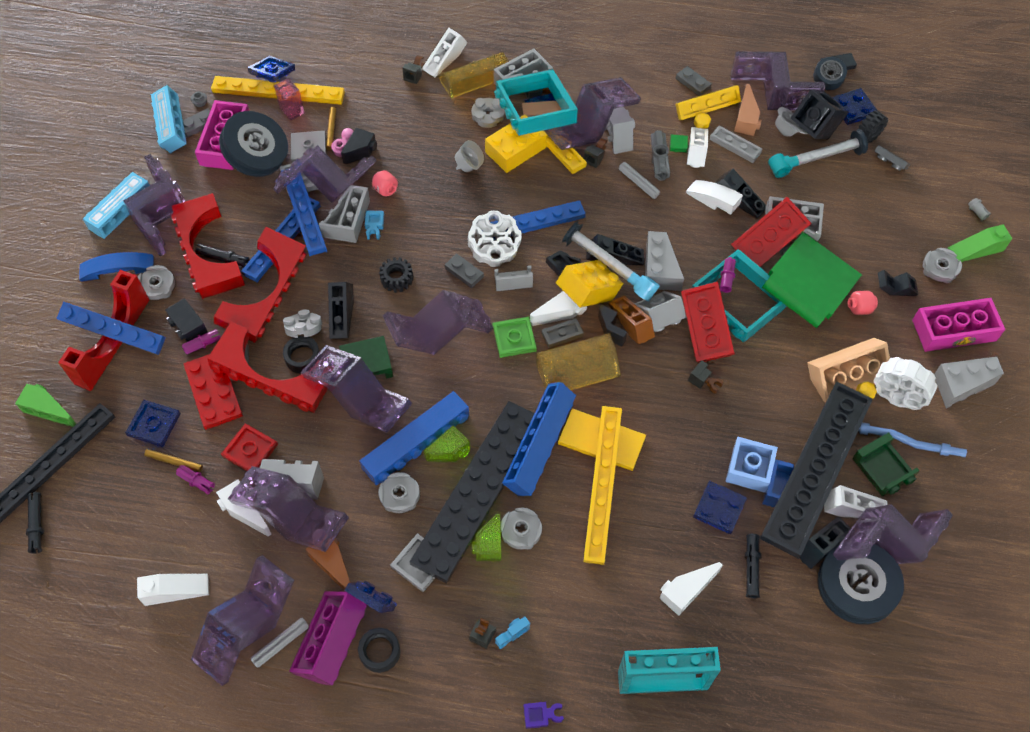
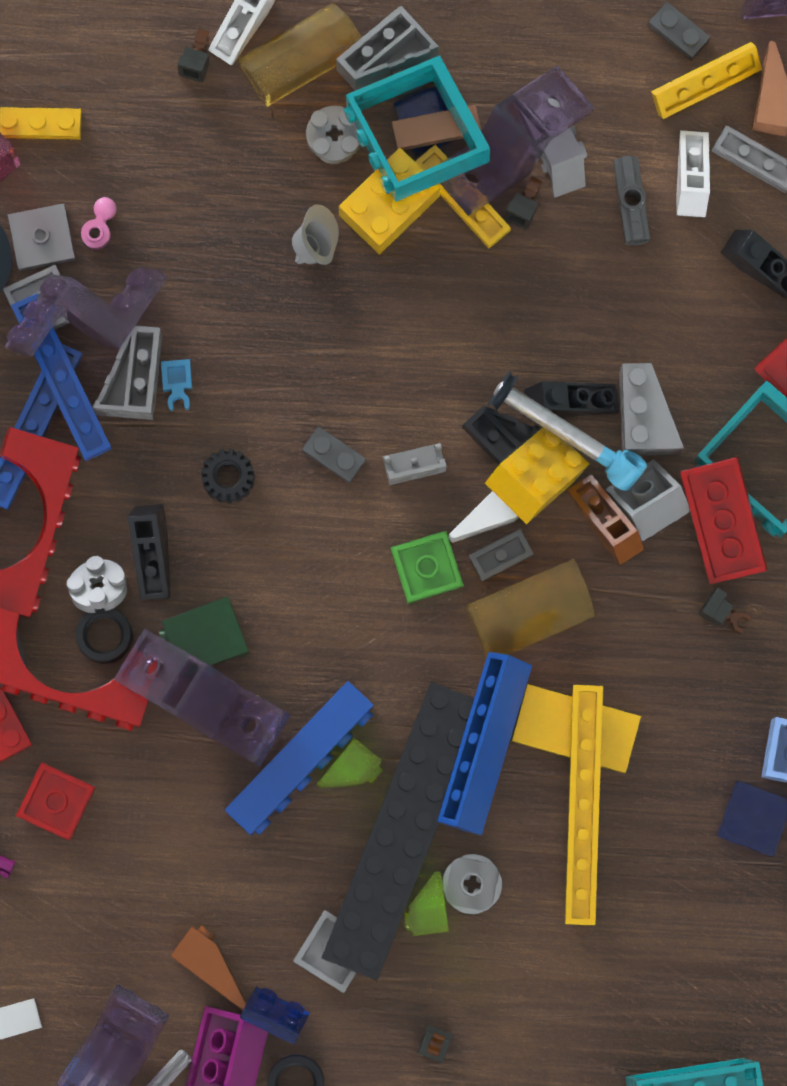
camera: 10 degrees left, 20 degrees up
white slope [216,480,271,536] -> none
clear purple bracket [228,466,349,552] -> none
light grey wedge [255,459,324,500] -> none
pearl gold bar [326,107,336,150] -> none
black slope [341,128,377,164] -> none
coral head [372,170,398,197] -> none
light grey plate [378,473,420,513] -> none
clear purple bracket [383,290,493,355] -> none
white connector [468,211,521,267] -> none
blue plate [482,200,585,240] -> none
dark azure plate [495,617,530,649] -> none
black slope [598,304,627,347] -> none
light grey axle [619,162,660,199] -> none
white slope [660,562,723,616] -> none
green tile [670,134,688,153] -> none
white slope [686,180,743,215] -> none
yellow tile [694,112,711,129] -> none
magenta axle [720,257,736,293] -> none

